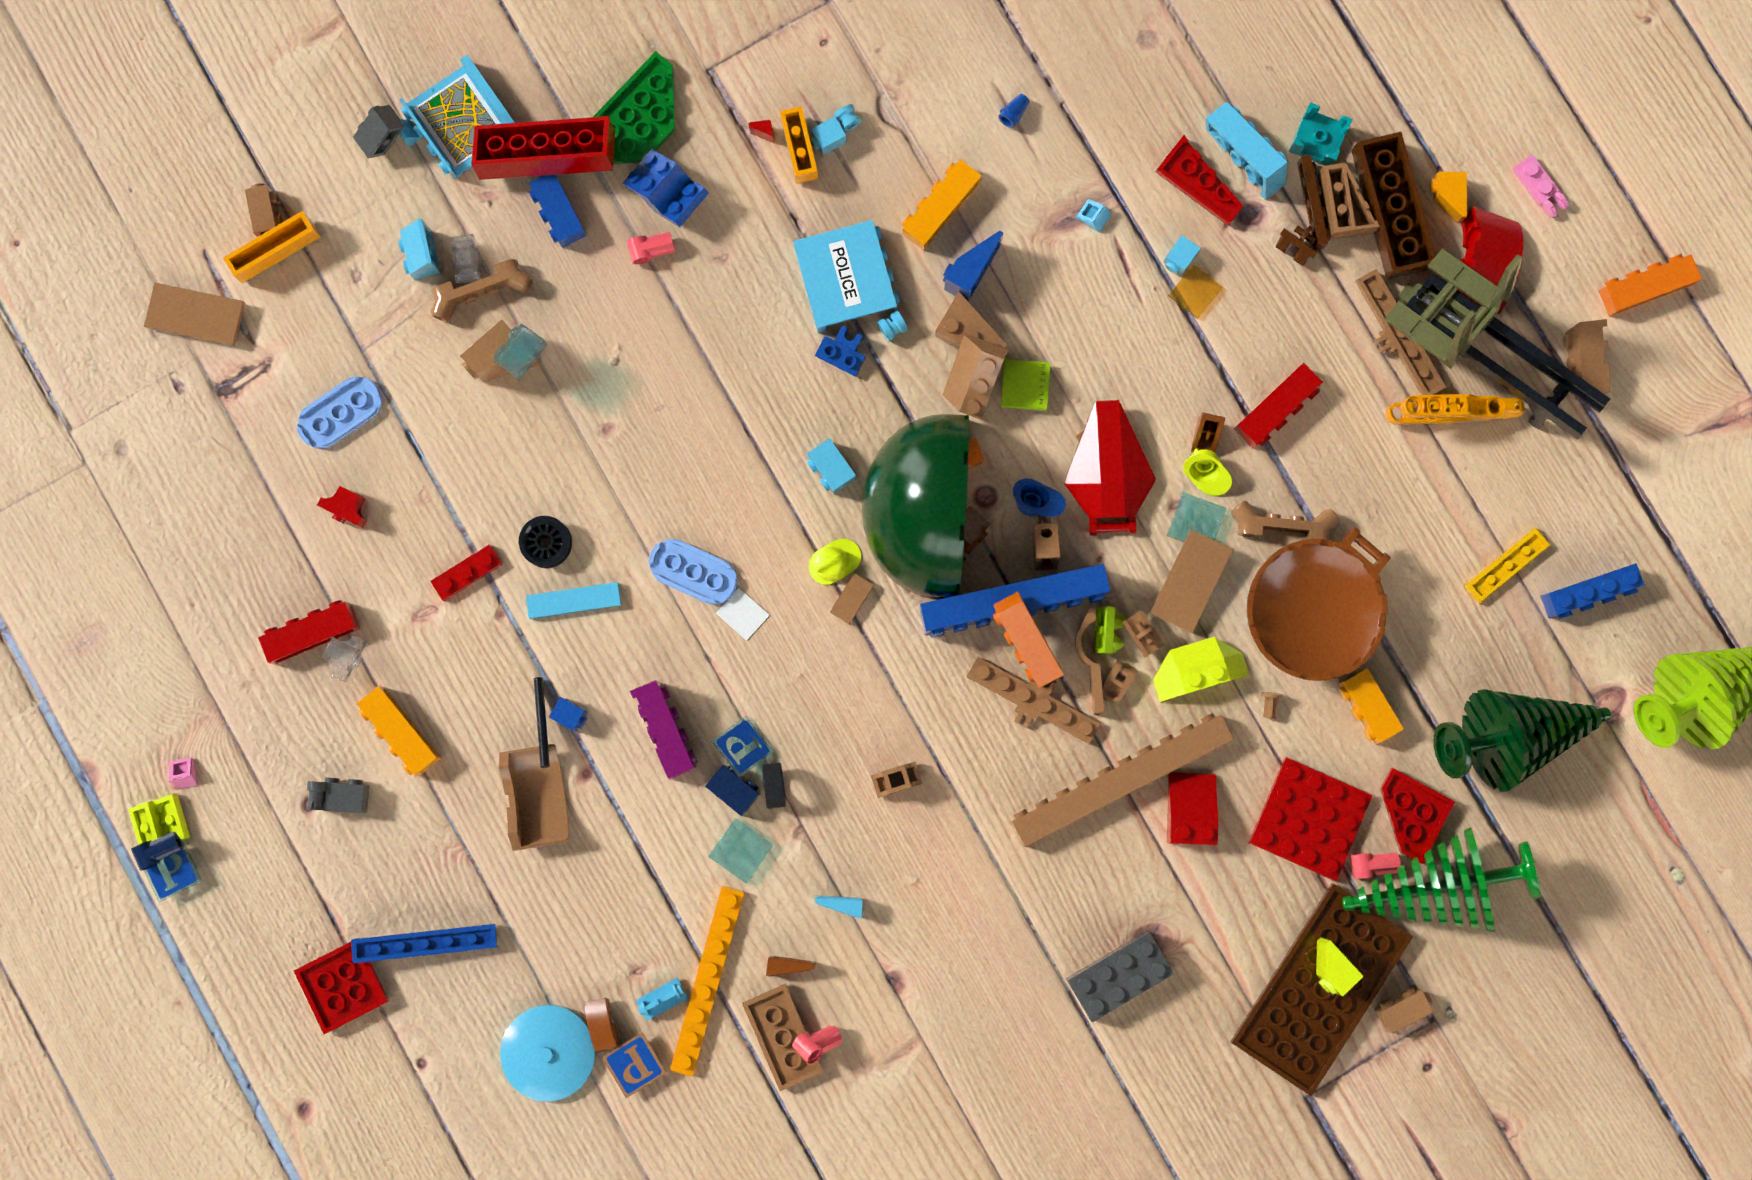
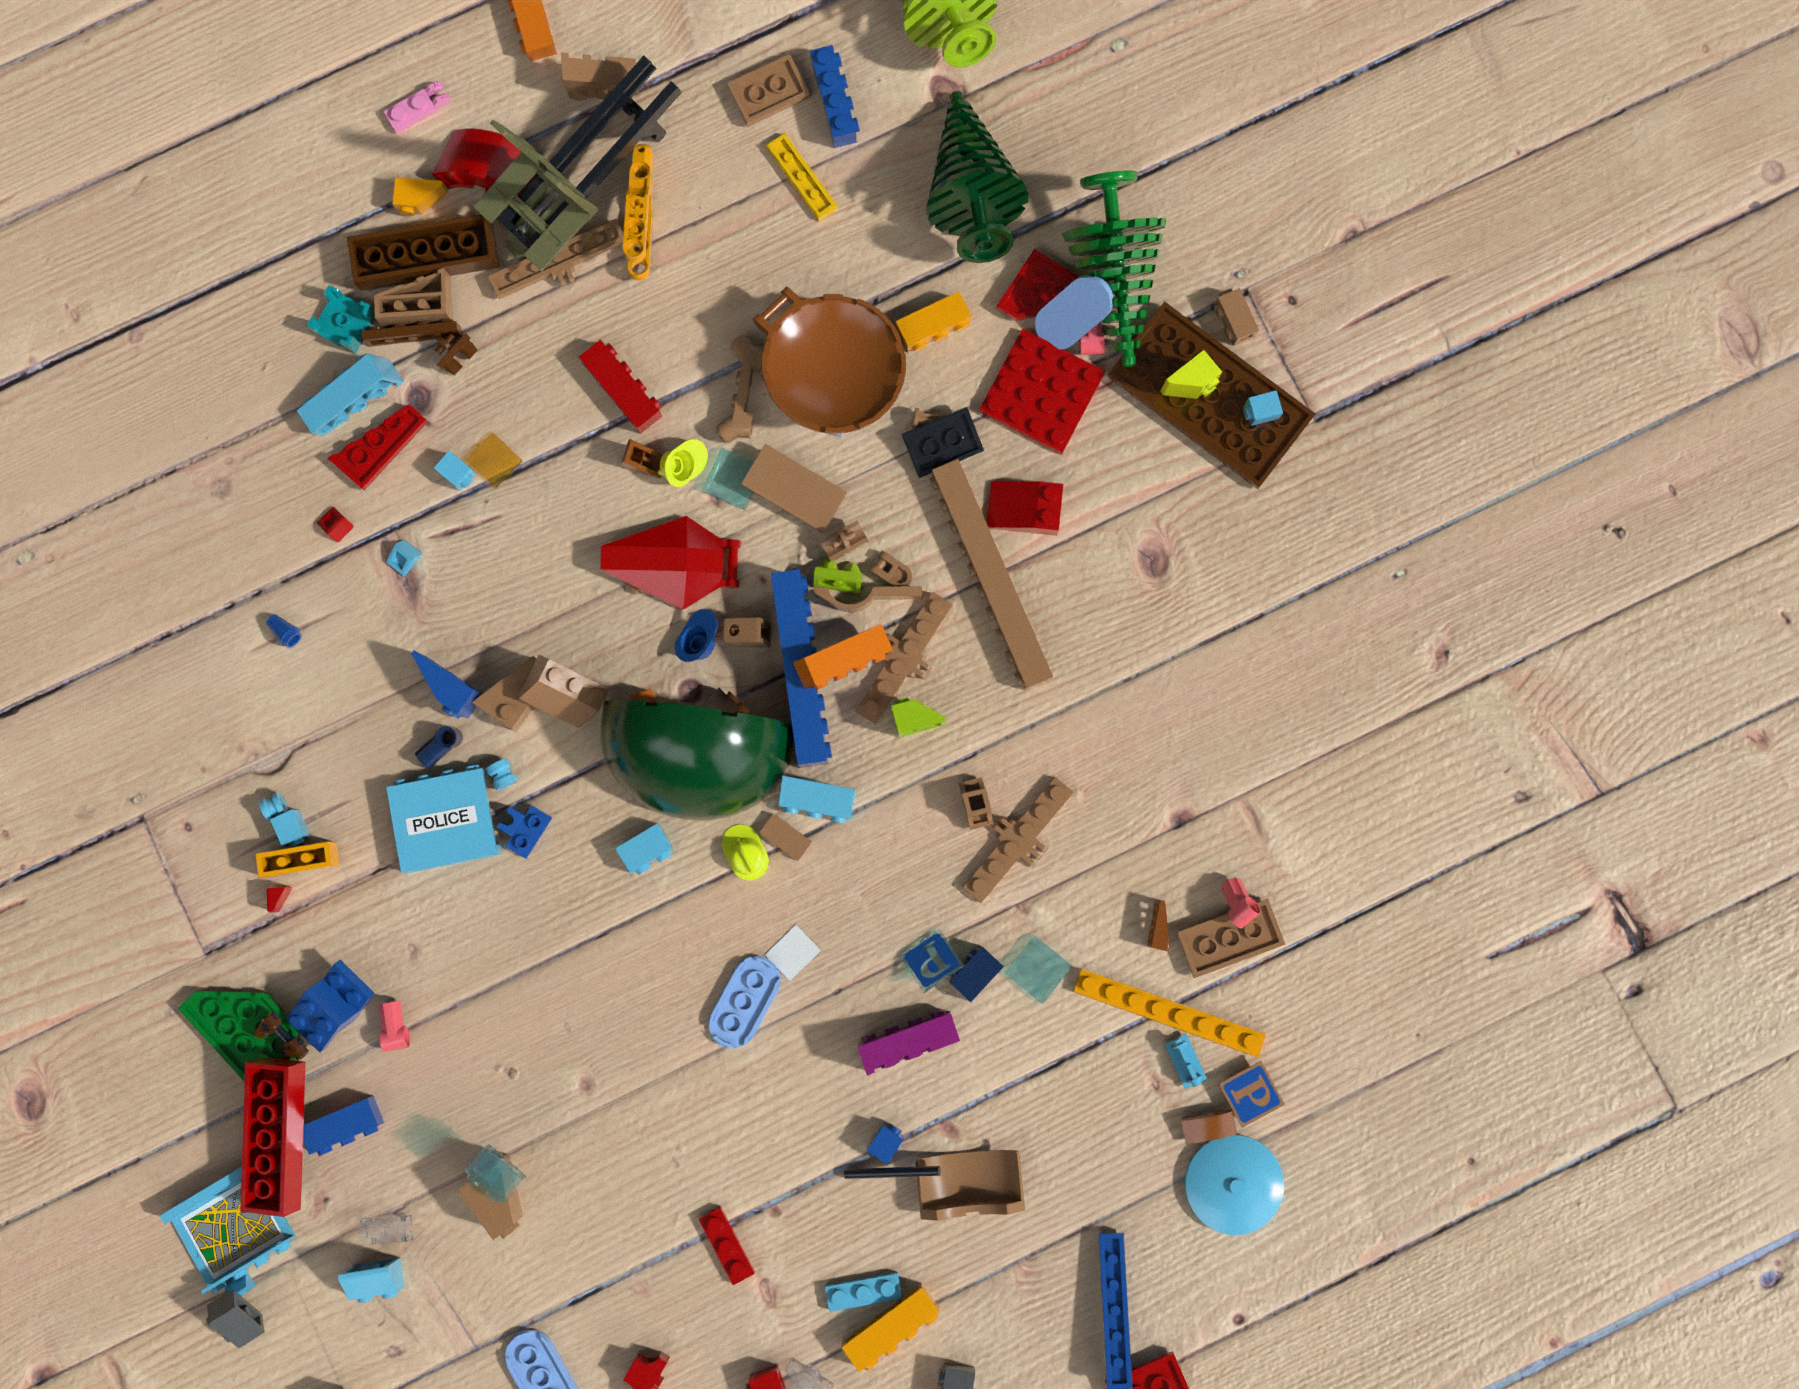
camera: 90 degrees left, 0 degrees up
medium nougat plate [430,259,533,322] -> none
black wheel [519,516,572,568] -> none
medium azure tile [526,582,622,619] -> none
black tyre [762,762,786,809] -> none
medium azure slope [815,896,863,918] -> none
light orange brick [902,159,982,251] -> none
lime slope [1001,359,1050,411] -> none
dark grey brick [1066,931,1174,1022] -> none
neon yellow wedge [1153,637,1249,702] -> none
none -> reddish brown piece [254,1012,309,1061]
none -> red slope [317,506,354,542]
none -> dark blue piece [414,727,463,769]
none -> medium nougat plate [727,54,810,127]
none -> medium azure slope [779,776,856,824]
none -> medium azure plate [825,1272,902,1312]
none -> lime slope [891,697,946,738]
none -> black tile [901,407,984,478]
none -> medium nougat hinge [962,777,1074,903]
none -> light blue tile [1035,275,1113,350]
none -> medium azure brick [1243,390,1283,426]

